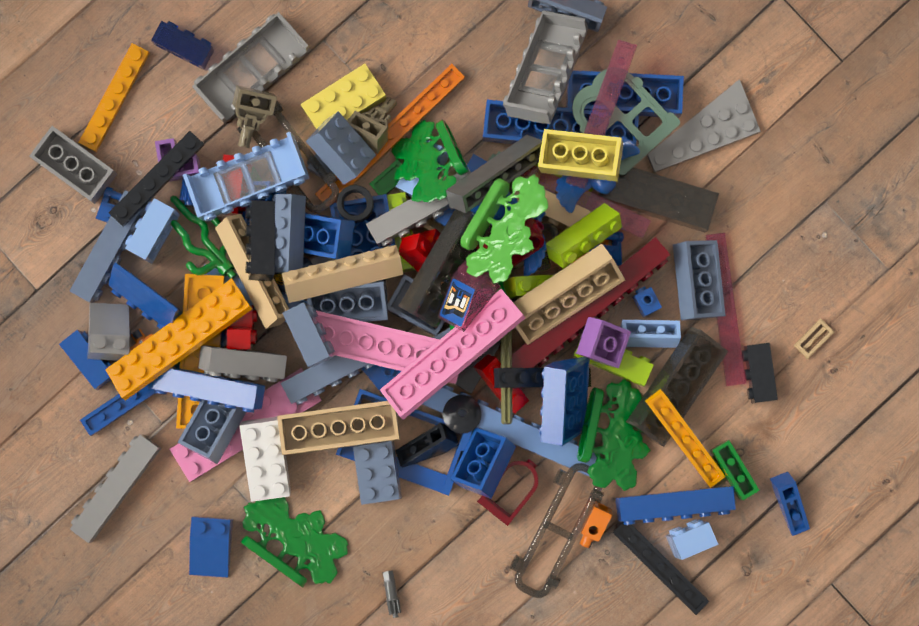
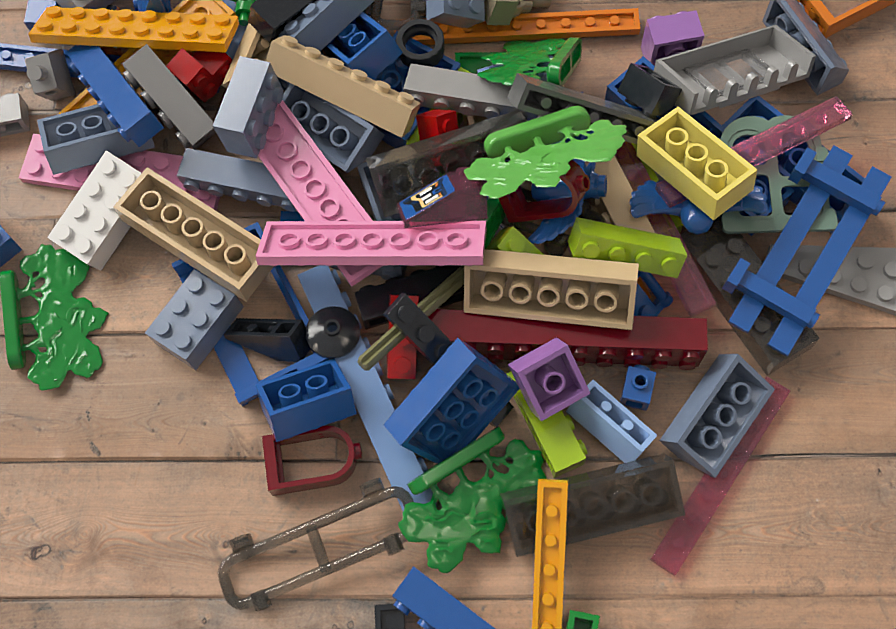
camera: 50 degrees right, 15 degrees down
dark grey piece [382,570,401,618] -> none
orange torso [580,500,612,548] -> none
black brick [742,343,778,403] -> none
tan tile [793,319,834,359] -> none
none -> light grey torso [25,49,76,101]
none -> black brick [617,63,682,119]
none -> medium lavender brick [641,10,704,66]
none -> blue fence [722,145,892,357]

